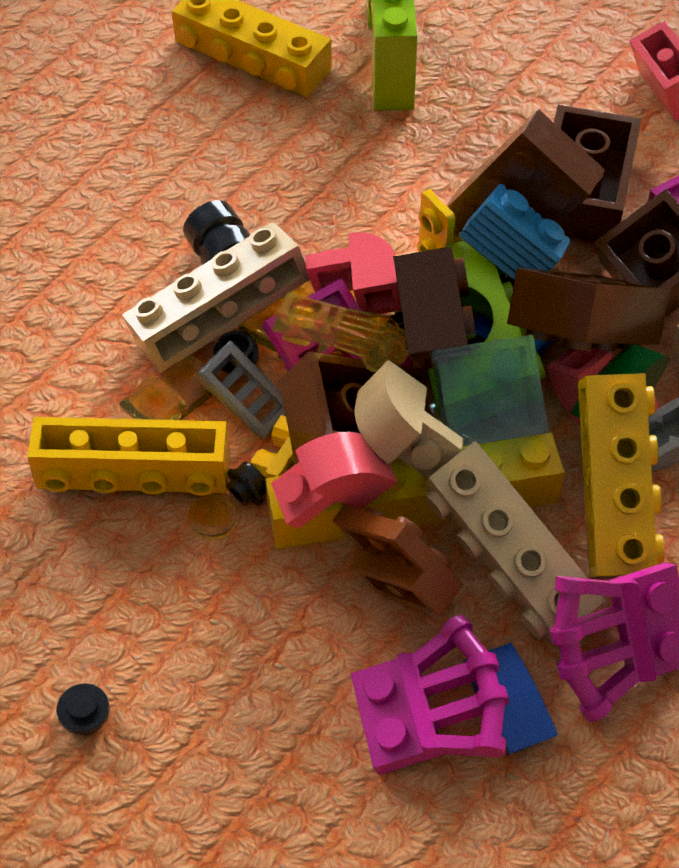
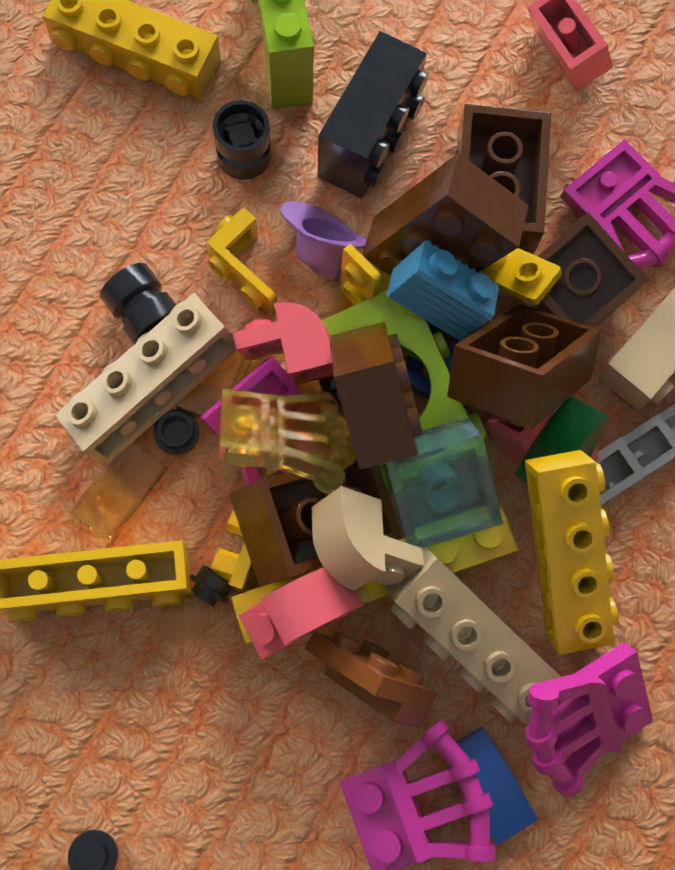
camera: 15 degrees left, 20 degrees up
light grey slope [194,340,286,440] -> none
none -> yellow bracket [206,207,277,315]
none -> black wheel [212,100,271,180]
none -> medium lavender piece [280,201,367,281]
none -> black brick [317,31,429,199]
none -> yellow bracket [479,248,562,305]

